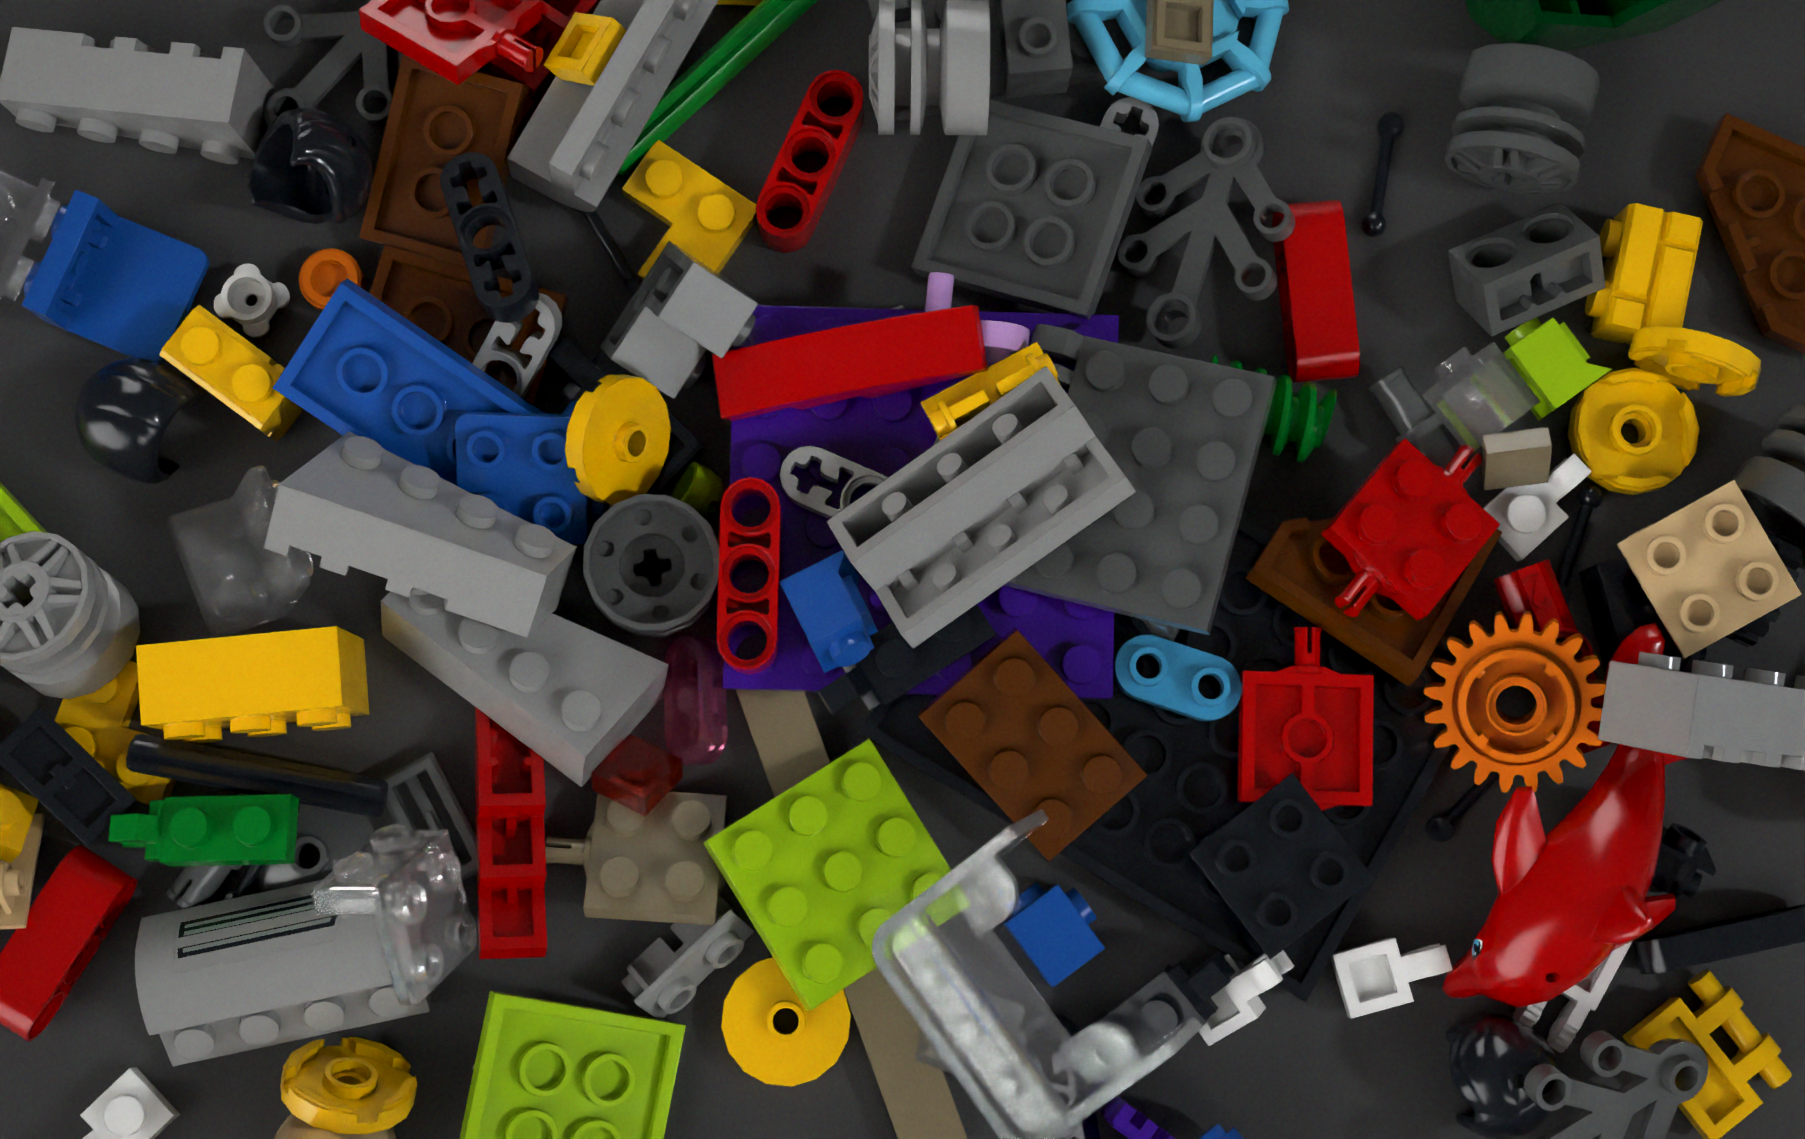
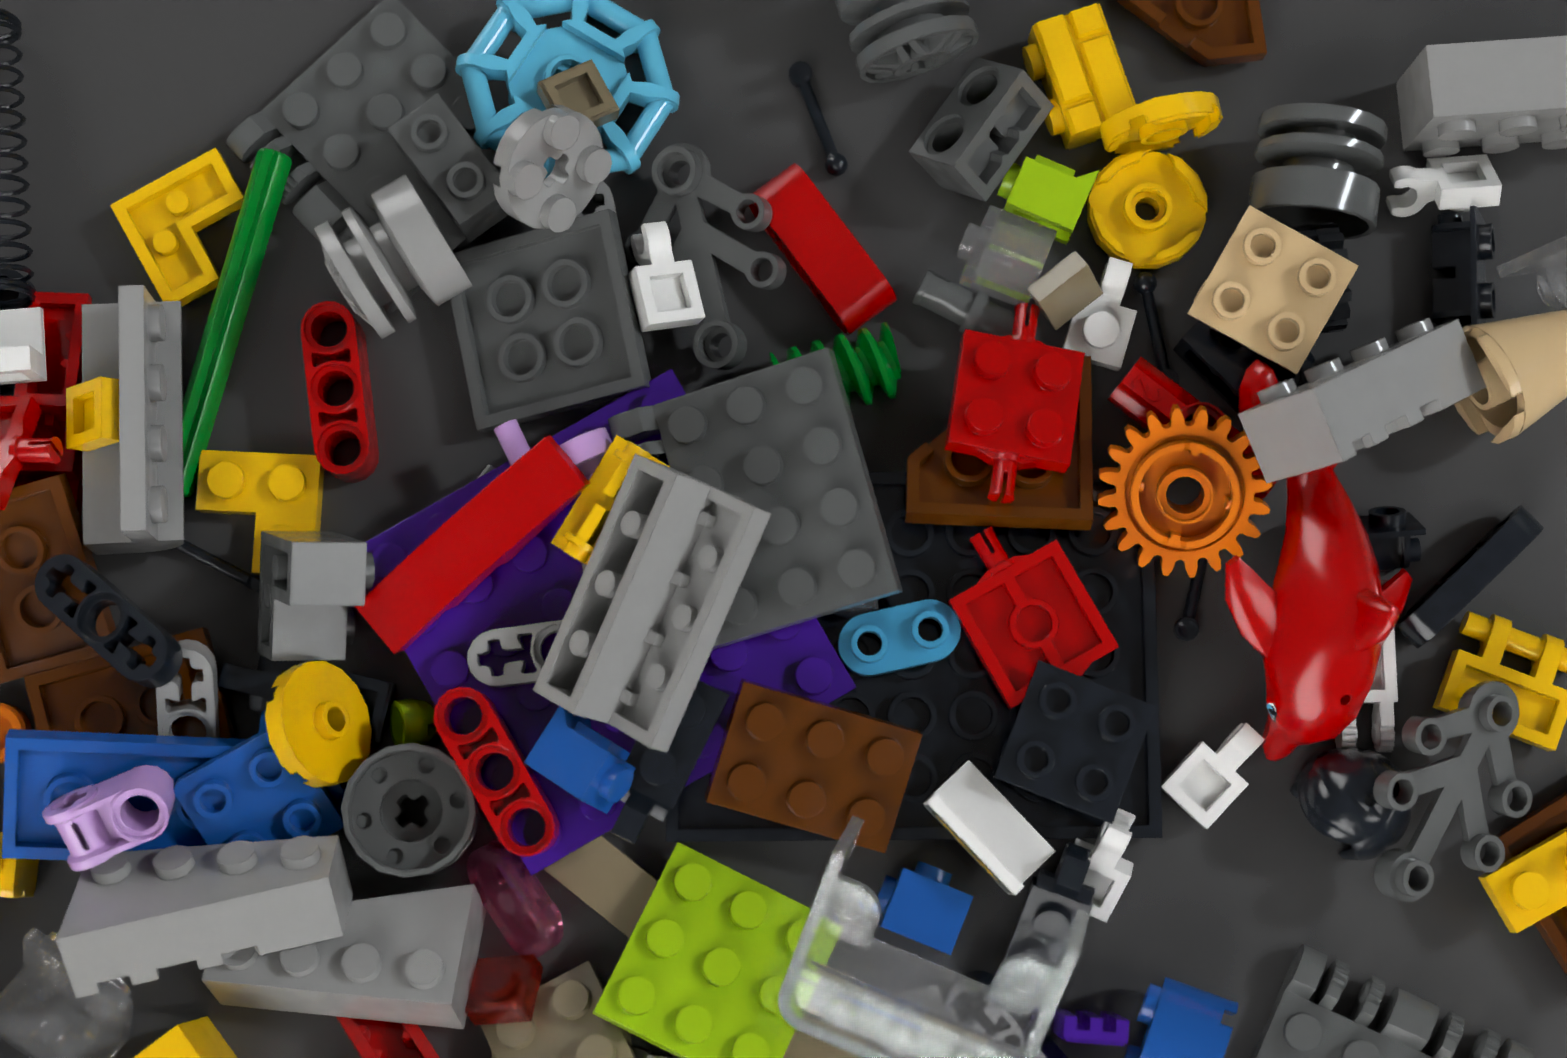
camera: 25 degrees left, 0 degrees up
none -> lavender piece [42,765,175,871]
none -> light grey plate [493,104,612,232]
none -> white plate [628,221,705,332]
none -> white panel [922,760,1056,895]

